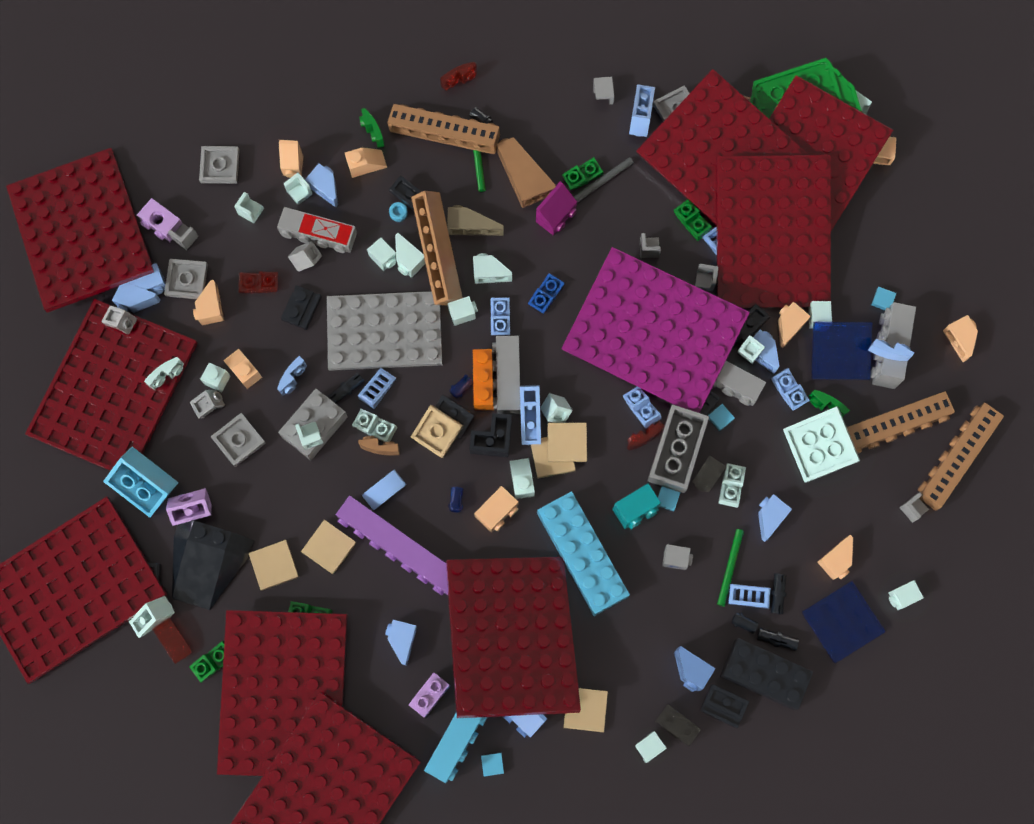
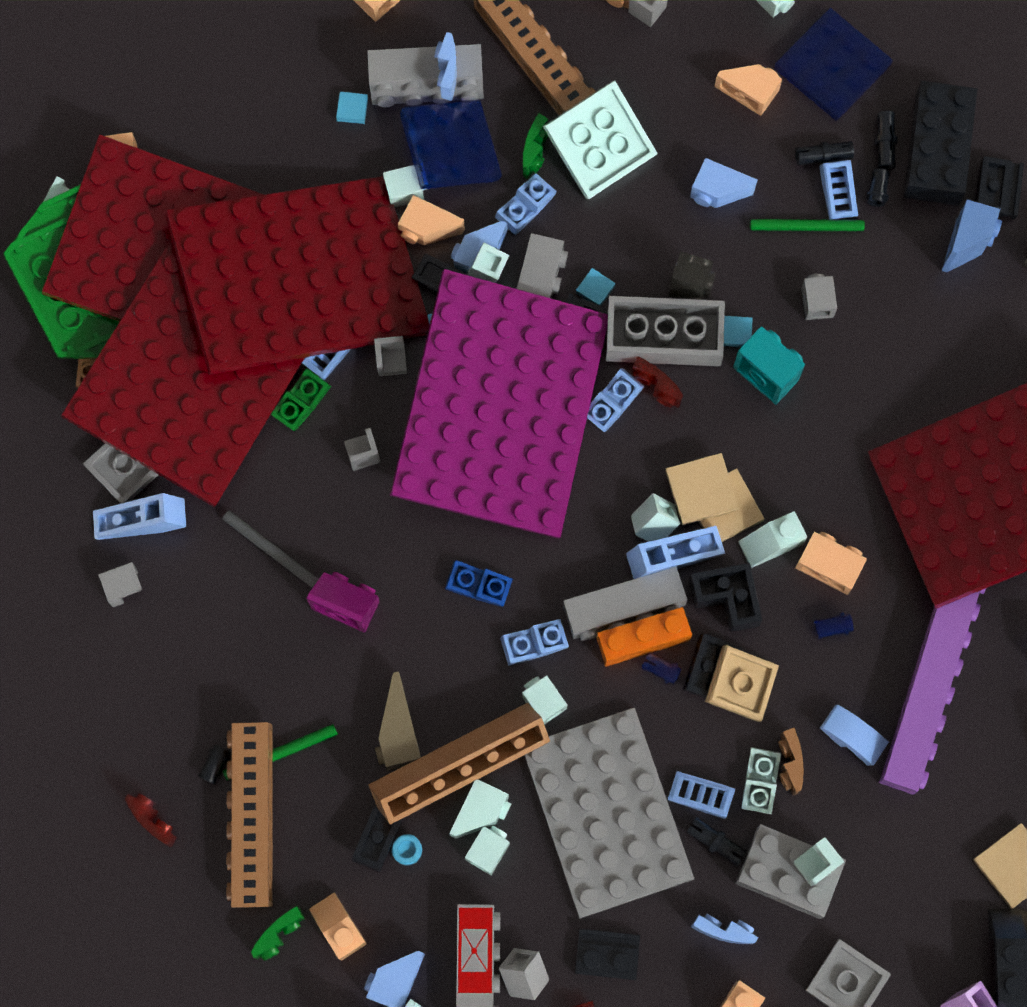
camera: 105 degrees left, 0 degrees up
tan tile [301,520,356,574] -> none
light aqua slope [473,253,512,284] -> none
medium nougat slope [497,137,556,208] -> none
medium azure brick [537,491,630,616] -> none
green slope [562,157,604,191] -> none
light aqua slope [719,463,746,508] -> none

